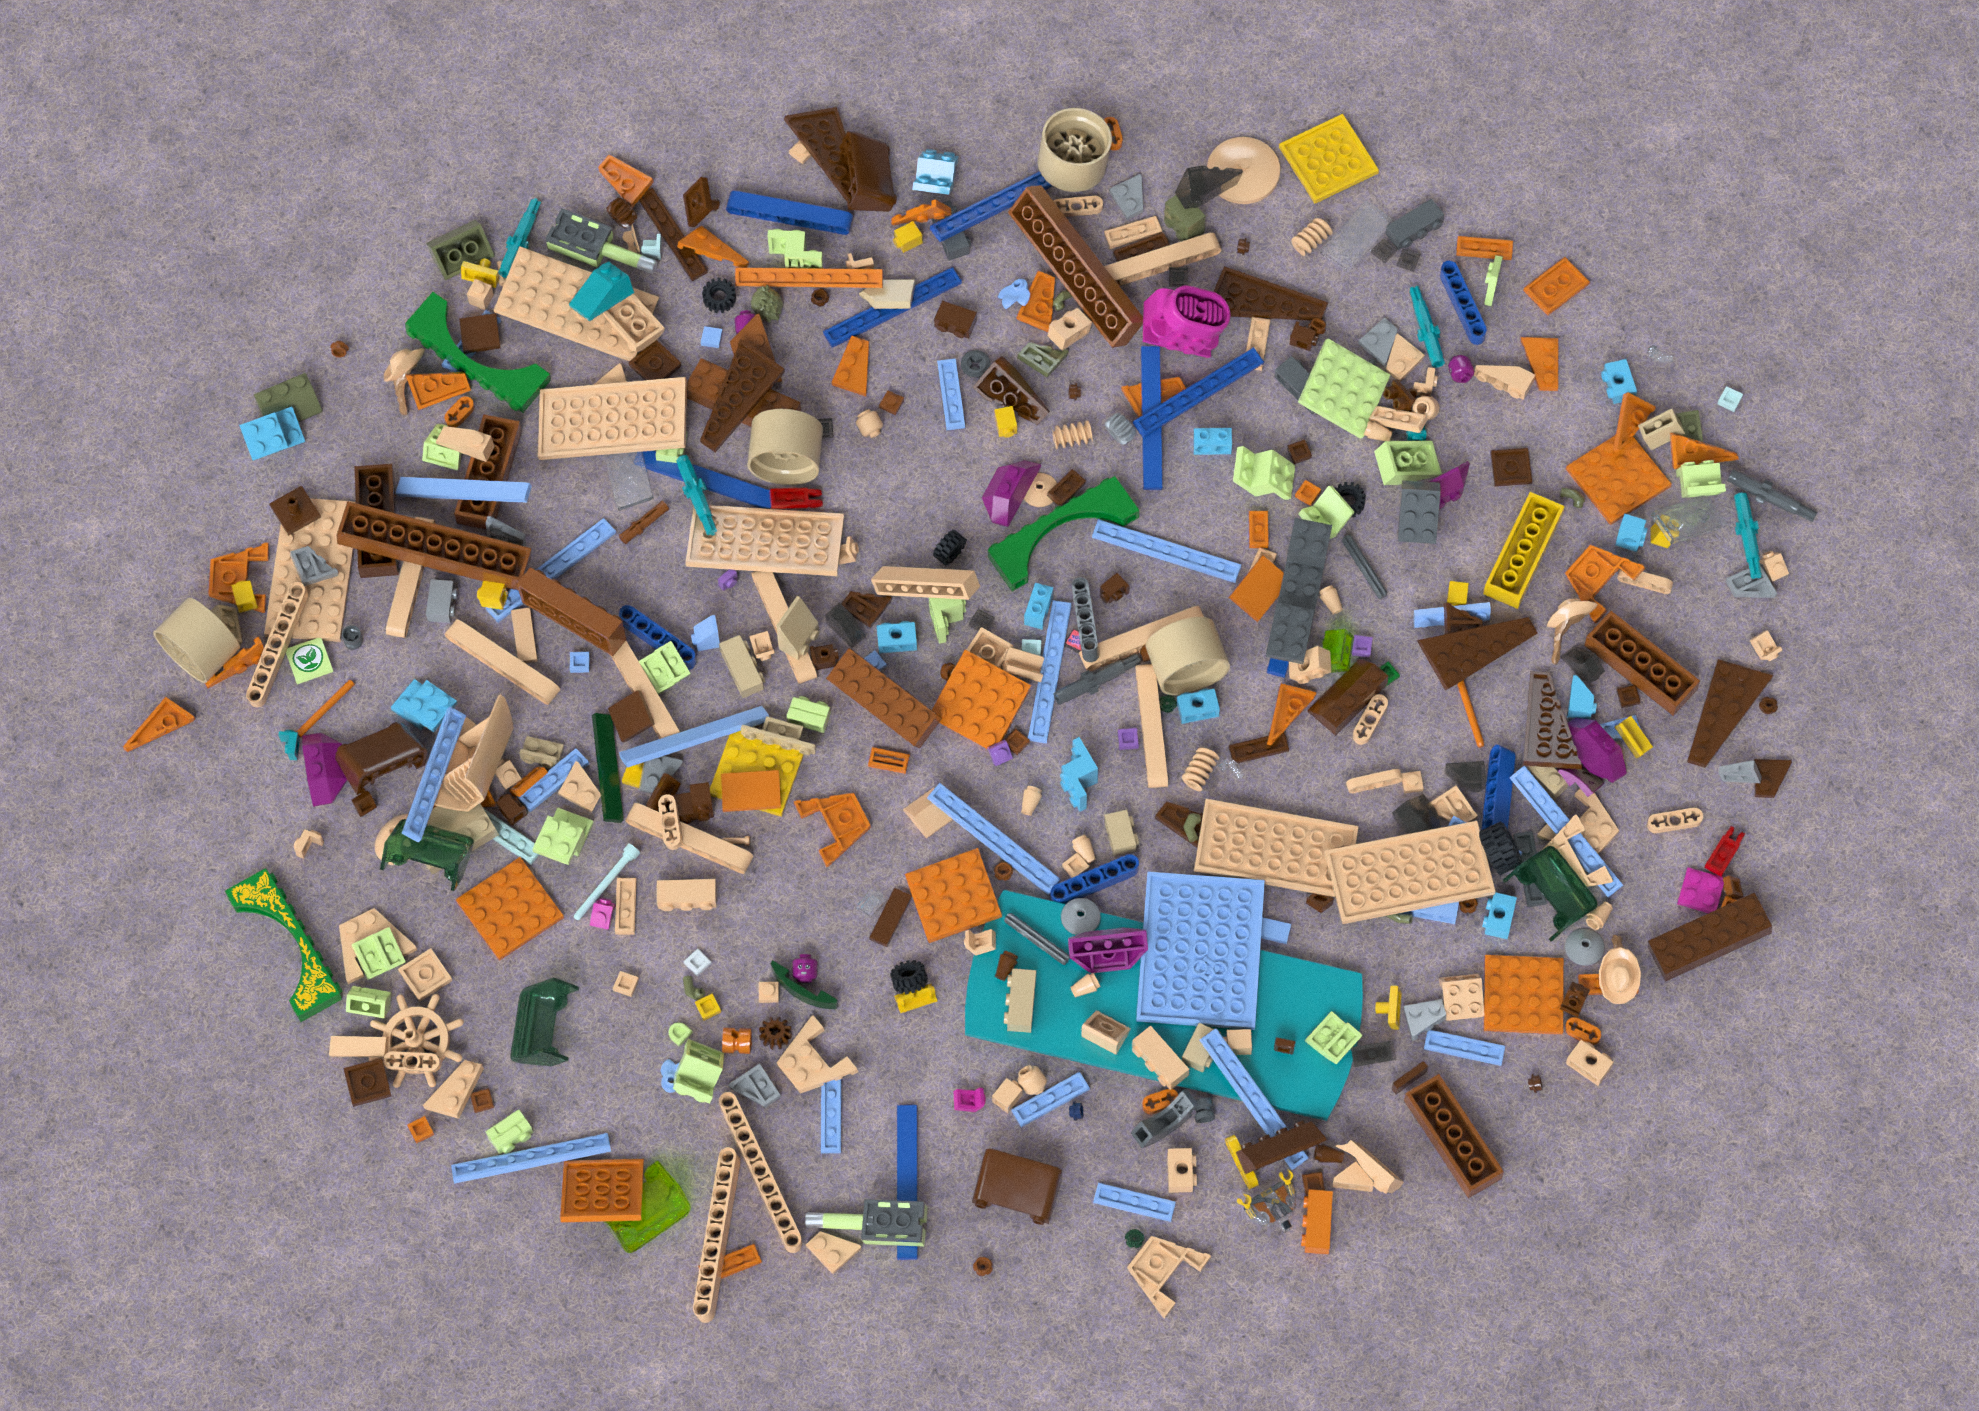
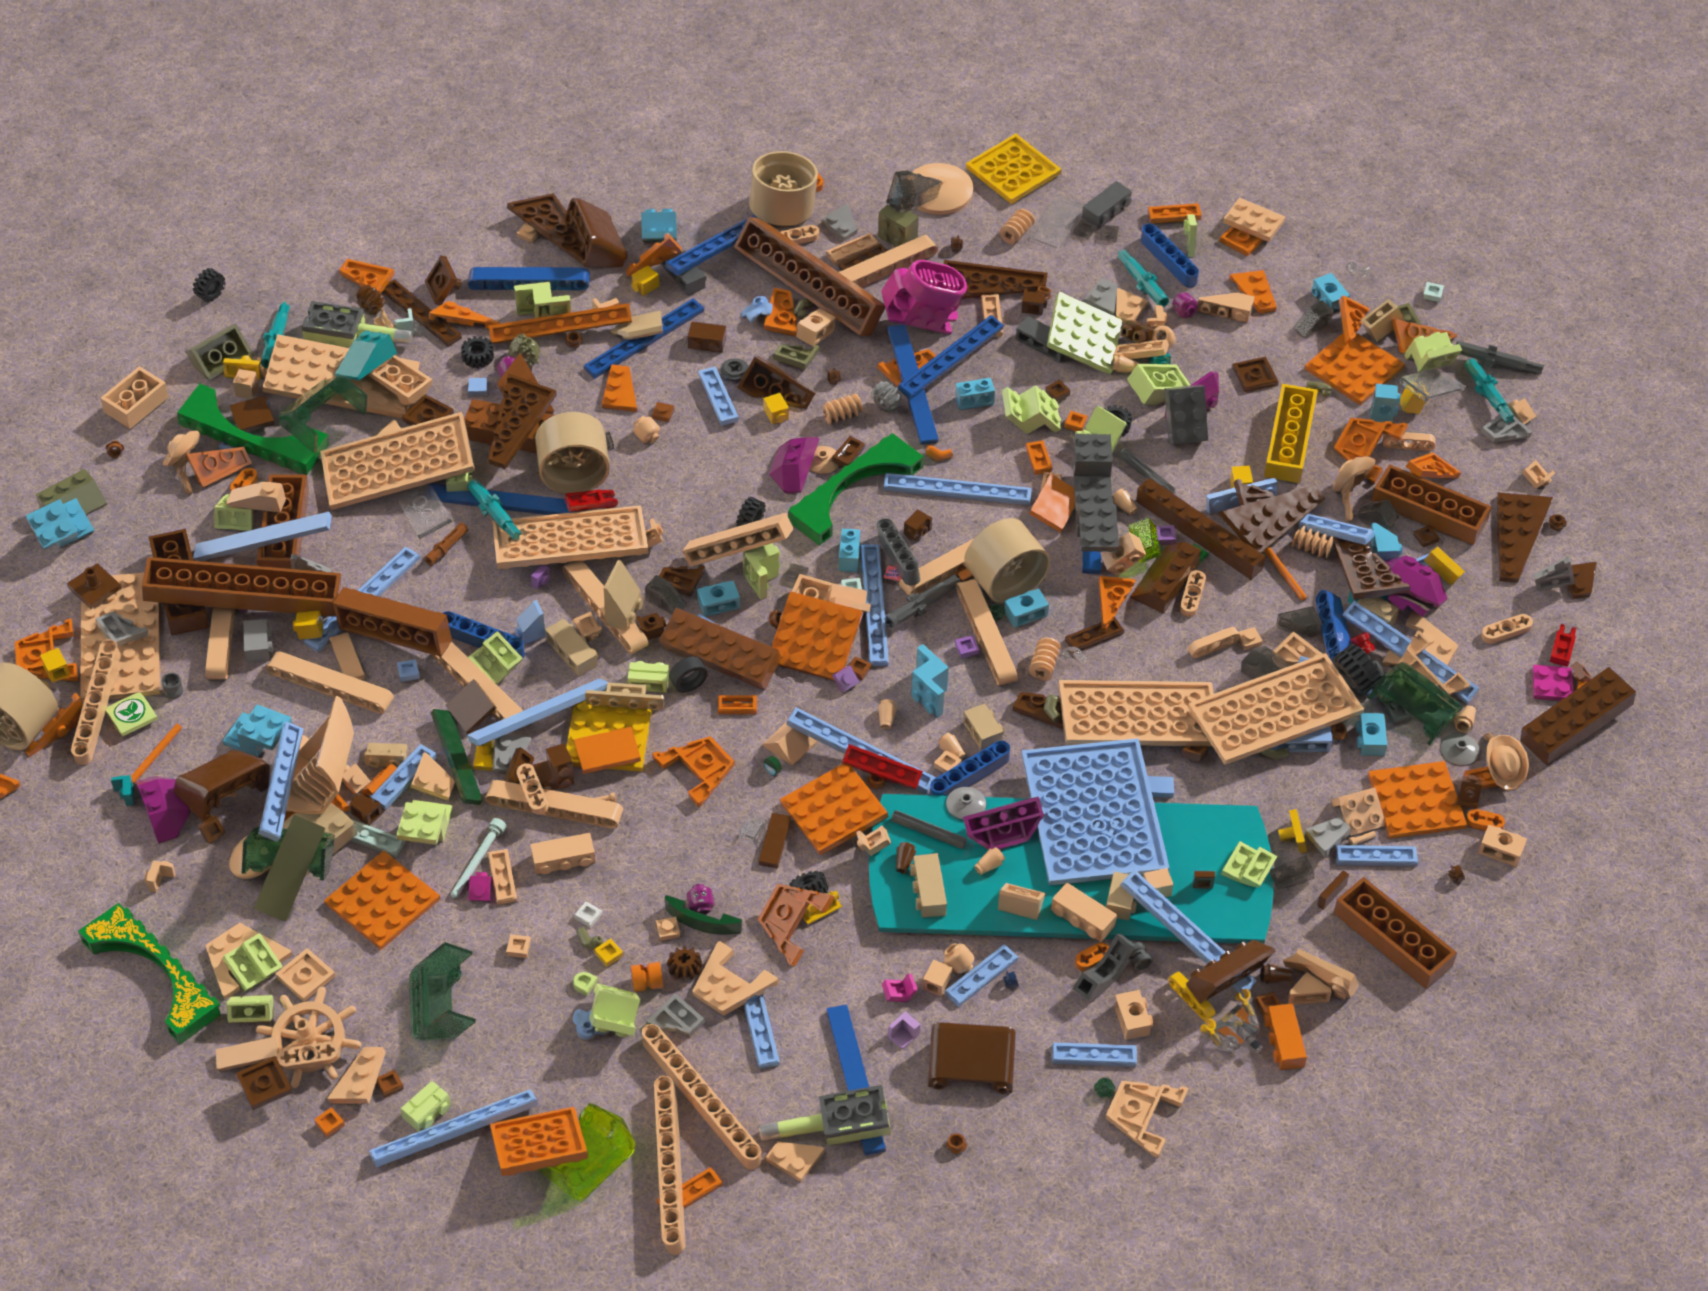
camera: 15 degrees left, 15 degrees down
none -> light nougat brick [101,366,169,429]
none -> black tyre [192,268,226,303]
none -> olive sticker [254,815,326,922]
none -> clear green windscreen [279,377,368,453]
none -> black tyre [669,656,708,693]
none -> orange wing [758,884,835,966]
none -> dark green tile [763,755,782,776]
none -> red tile [842,744,923,791]
none -> lavender panel [887,1011,921,1049]
none -> orange arm [925,446,953,461]
none -> reddish brown brick [1136,478,1265,580]
none -> light nougat plate [1223,198,1285,242]
none -> light nougat piece [1292,526,1333,560]
none -> clear smoke slope [1293,300,1334,339]
none -> light blue tile [1299,514,1374,545]
none -> light nougat piece [1348,831,1376,845]
none -> red wheel [1350,632,1376,654]
none -> orange wing [1405,452,1461,479]

